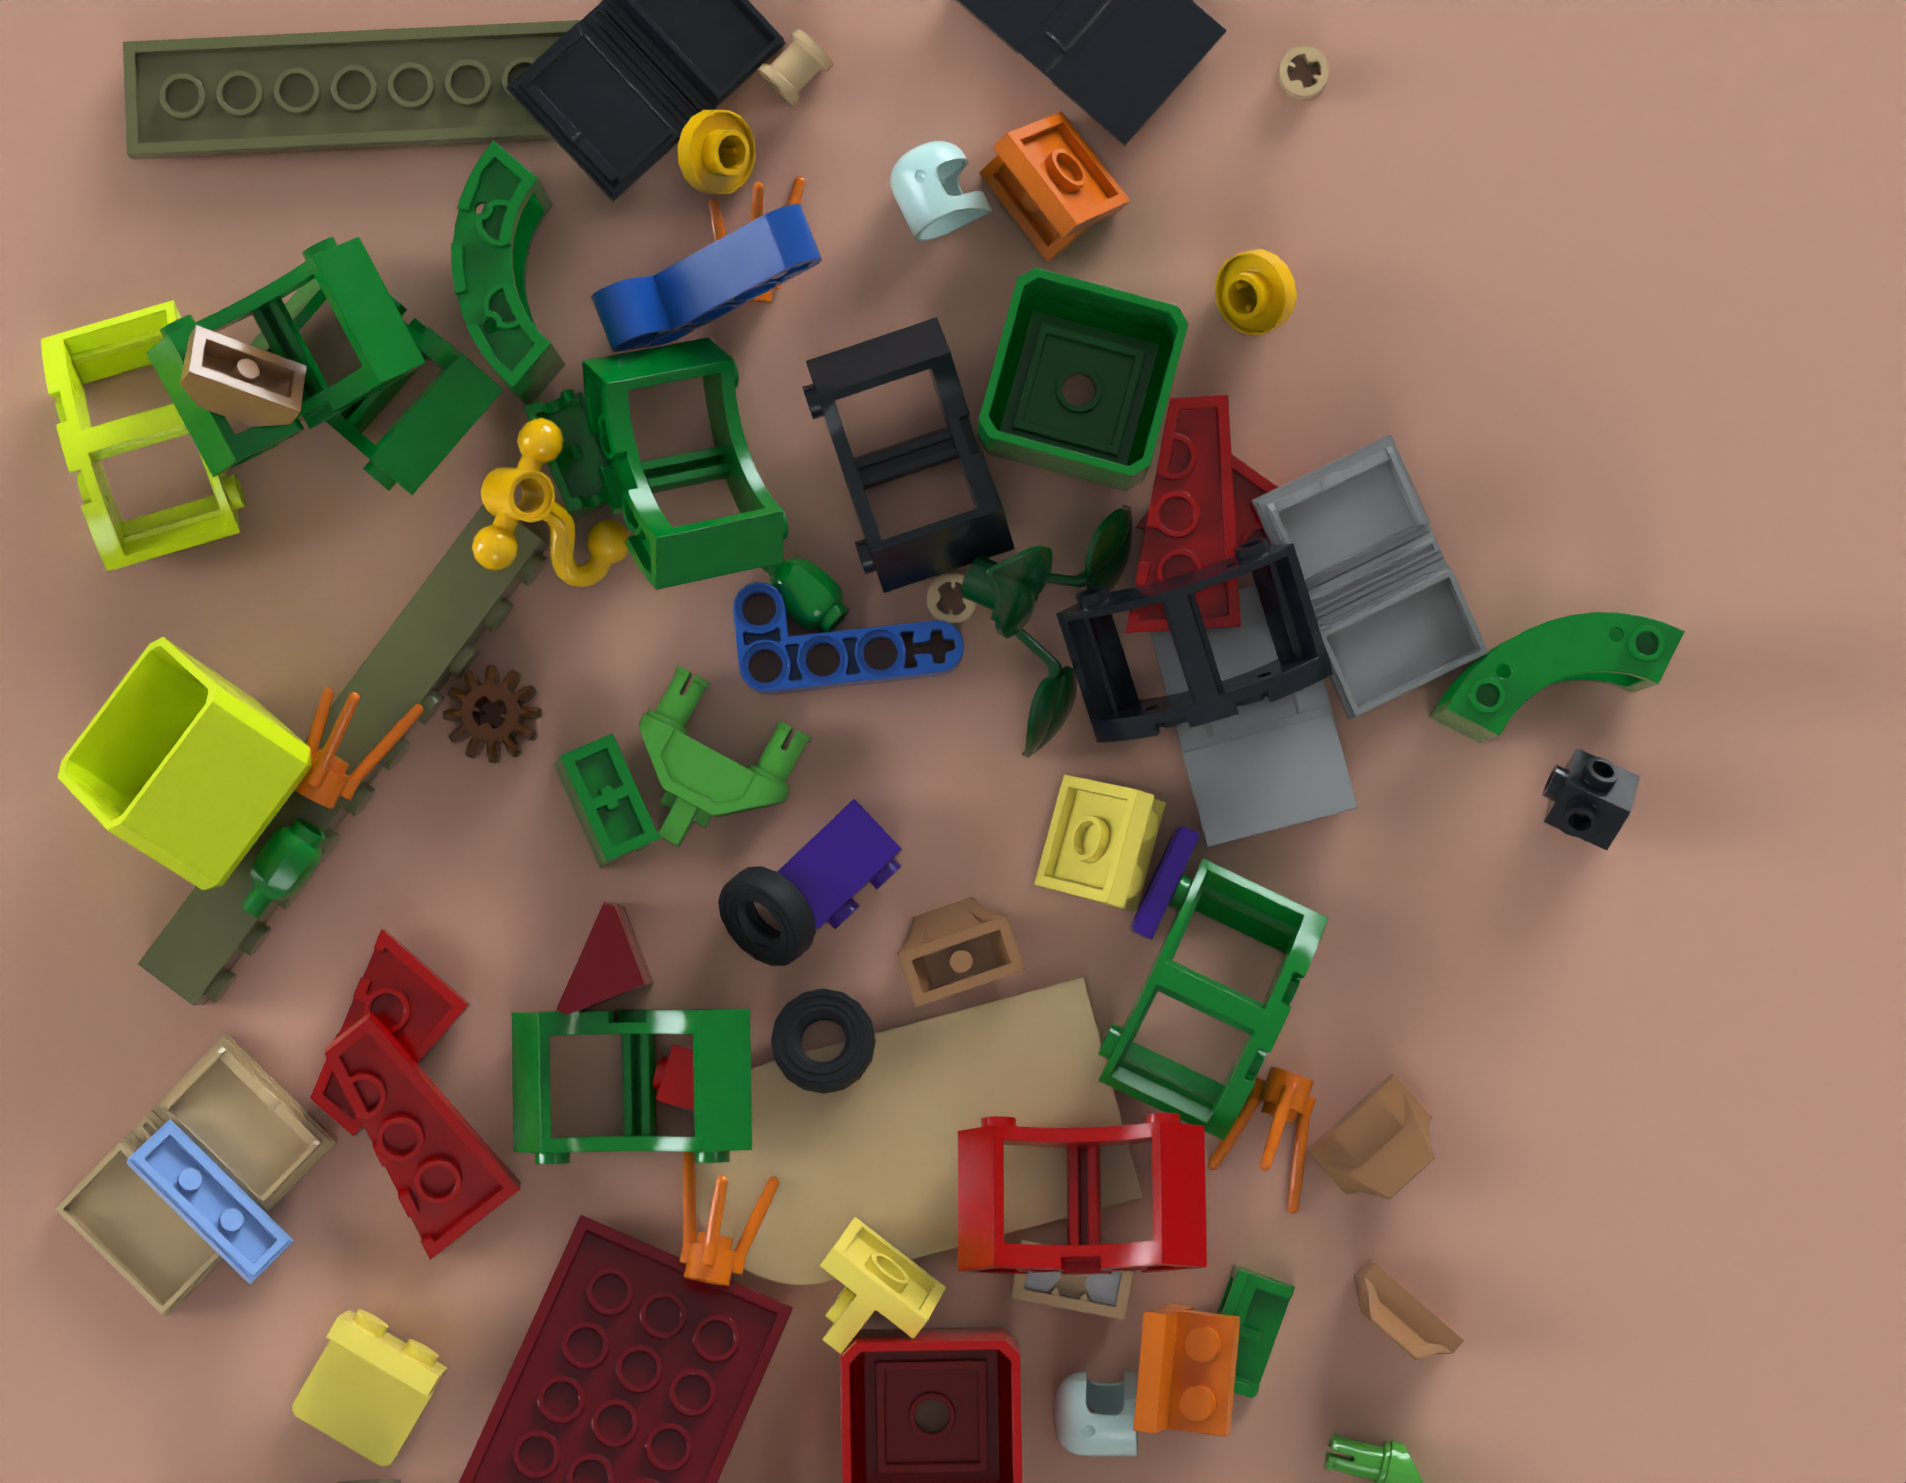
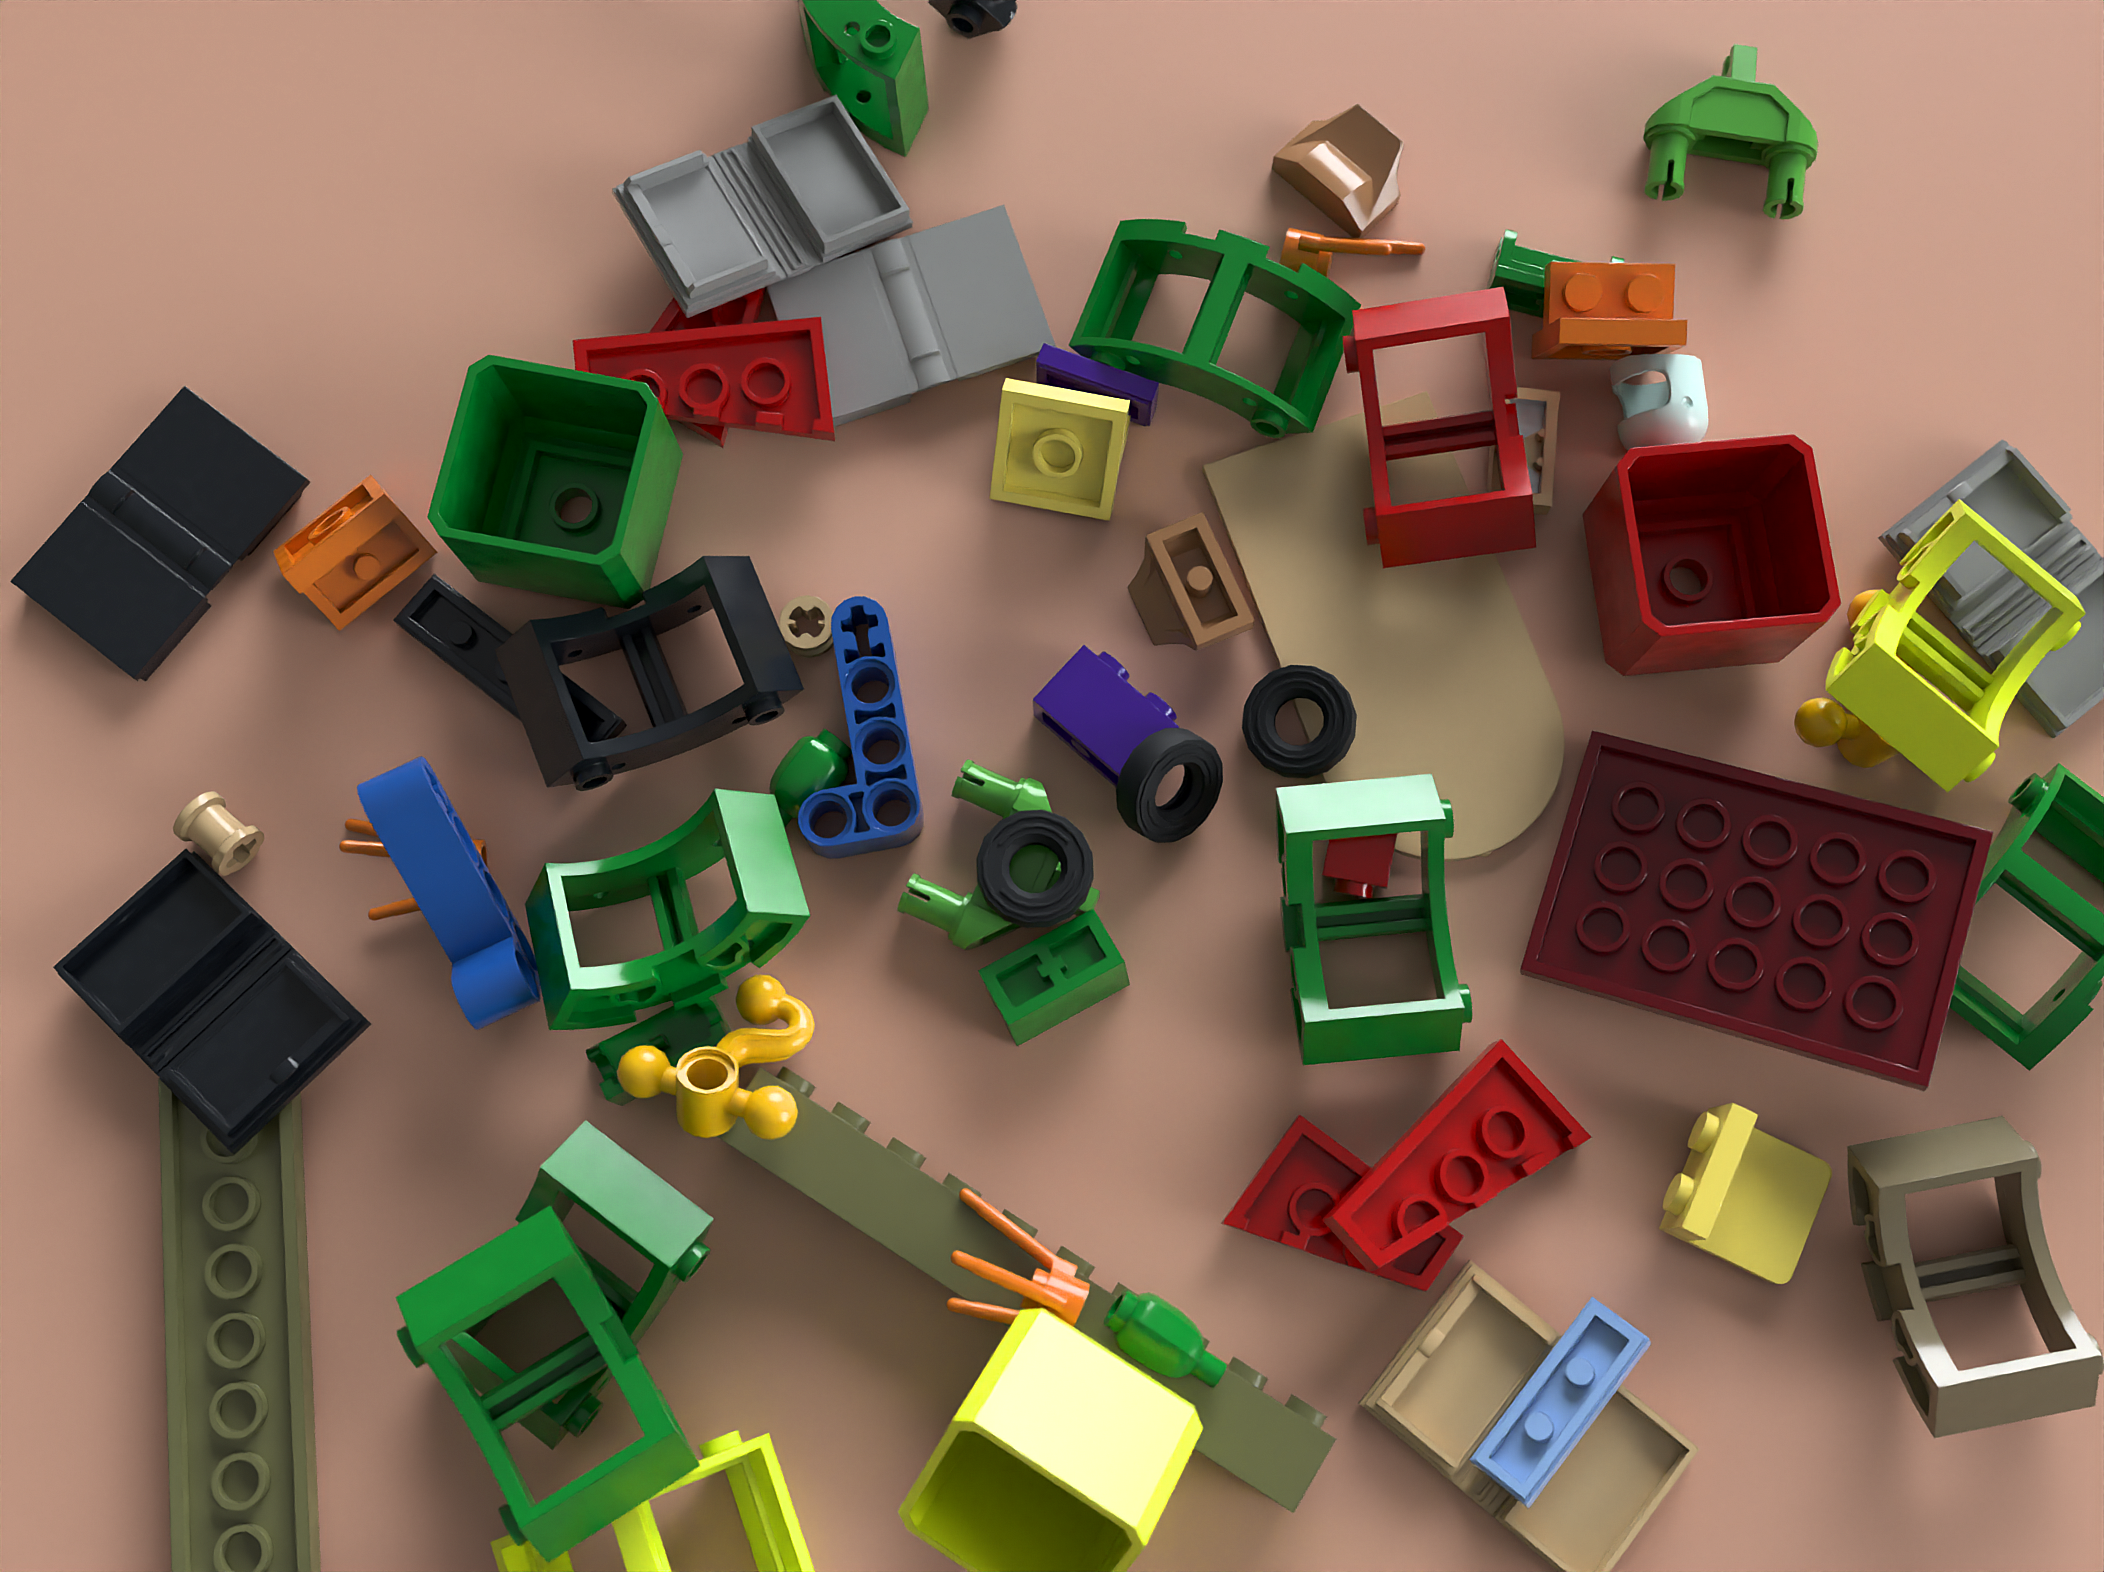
camera: 90 degrees left, 10 degrees down
medium nougat slope [180,325,307,427] -> none
reddish brown gear [443,665,543,764] -> none
green window [451,140,565,405] -> none
dark red slope [556,902,654,1015] -> none
yellow plate [678,109,756,195] -> none
orange plant [679,1152,779,1287] -> none
light yellow bracket [819,1217,946,1354] -> none
light aqua helmet [890,141,993,242] -> none
dark green plant [961,505,1133,758] -> none
black window [1056,538,1333,743] -> none
yellow plate [1214,249,1297,335] -> none
tan bush [1277,45,1330,100] -> none
medium nougat slope [1354,1259,1464,1360] -> none
none -> black tile [393,574,627,743]
none -> black tyre [976,810,1094,928]

